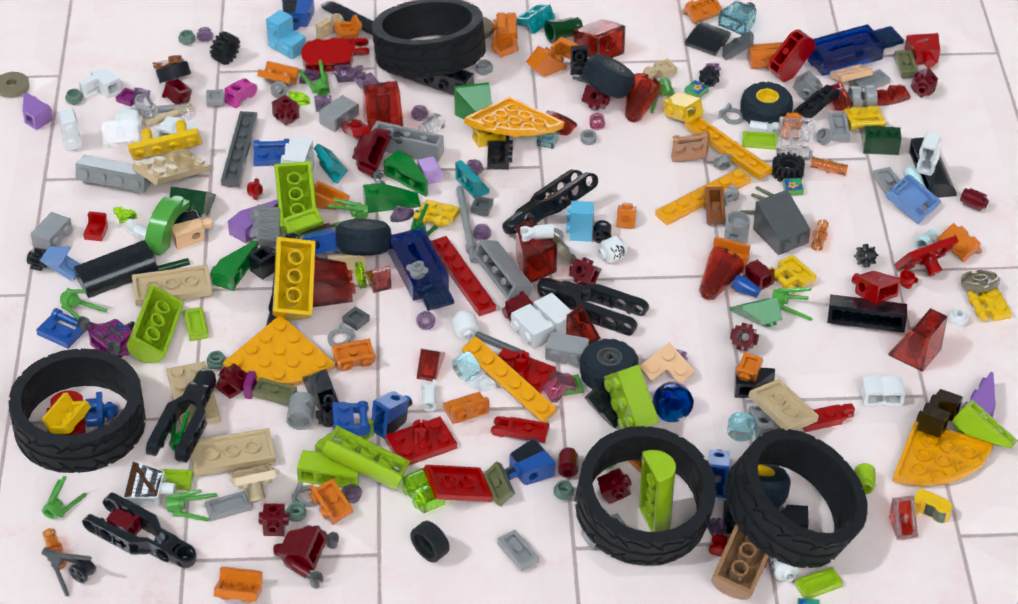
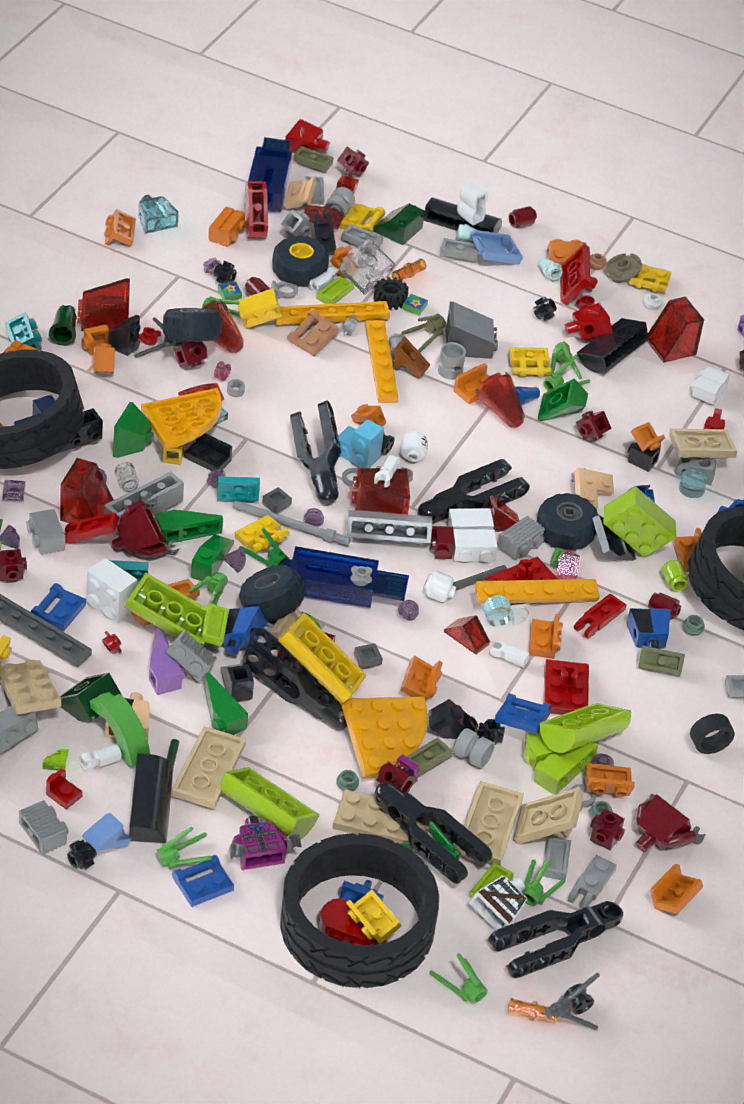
camera: 65 degrees left, 0 degrees up
dark red brick [106,508,142,535] -> none
lime tile [183,307,209,341] -> none
light grey piece [327,323,356,347] -> none
clear red slope [364,265,392,293] -> none
blue torso [371,391,412,439] -> none
clear neon green brick [401,468,445,514] -> none
lavender piece [418,156,443,185] -> none
red tile [423,465,493,502] -> none
red plate [429,236,496,317] -> none
dark red brick [569,257,602,286] -> none
tan plate [643,58,677,83] -> none
black slope [685,21,732,56] -> none
dark grey plate [722,31,754,60] -> none
dark red brick [745,259,775,290] -> none
clear orange pin [811,219,829,251] -> none
none -> dark red brick [245,277,270,296]
none -> bright green plant [551,341,582,379]
none -> light grey hinge [568,854,617,908]
none -> nougat plate [590,253,607,270]

